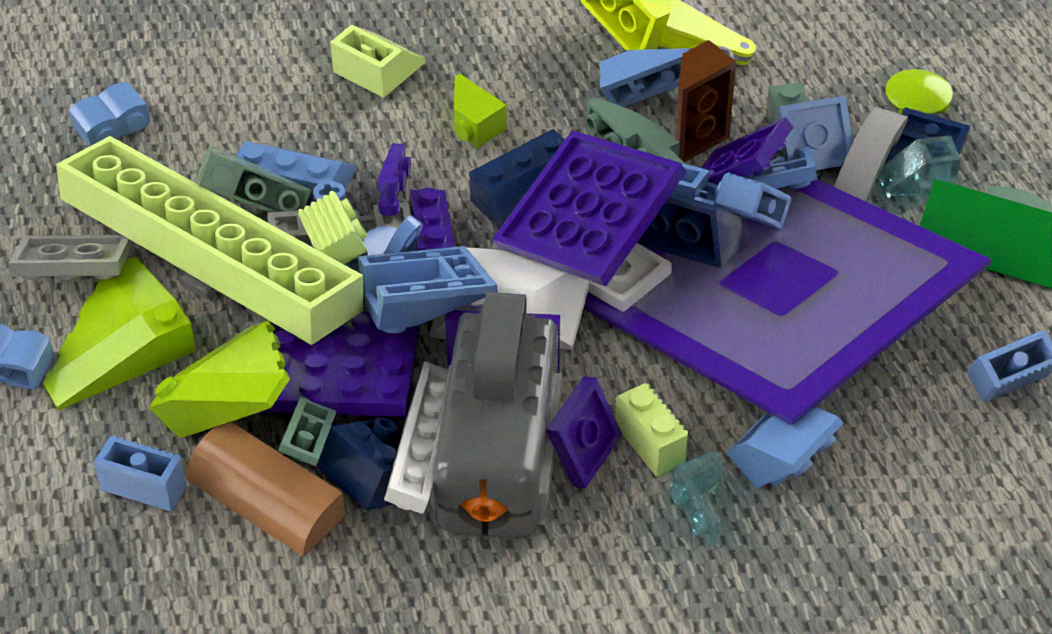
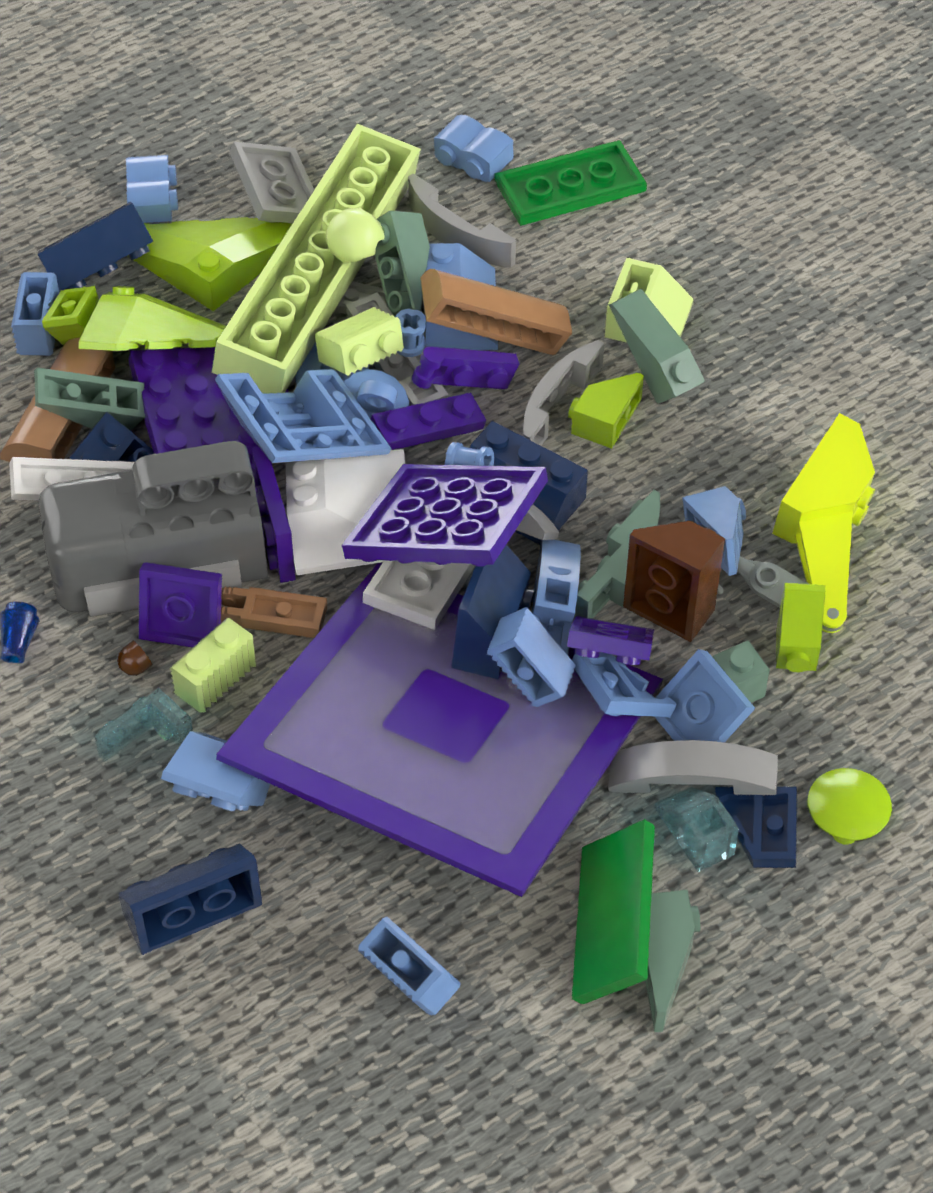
camera: 70 degrees right, 5 degrees up
none -> clear blue cone [0,601,40,664]
none -> dark blue slope [37,202,153,292]
none -> lime slope [42,286,99,345]
none -> reddish brown hinge [117,640,153,676]
none -> dark blue slope [118,843,263,955]
none -> medium nougat hinge [221,586,327,638]
none -> yellowish green hair [326,208,384,263]
none -> light grey slope [408,173,516,268]
none -> medium nougat brick [420,269,572,355]
none -> medium blue bush [445,442,494,466]
none -> green tile [494,140,647,226]
none -> light grey slope [523,340,604,445]
none -> sand green slope [609,289,705,404]
none -> lime slope [776,583,825,673]

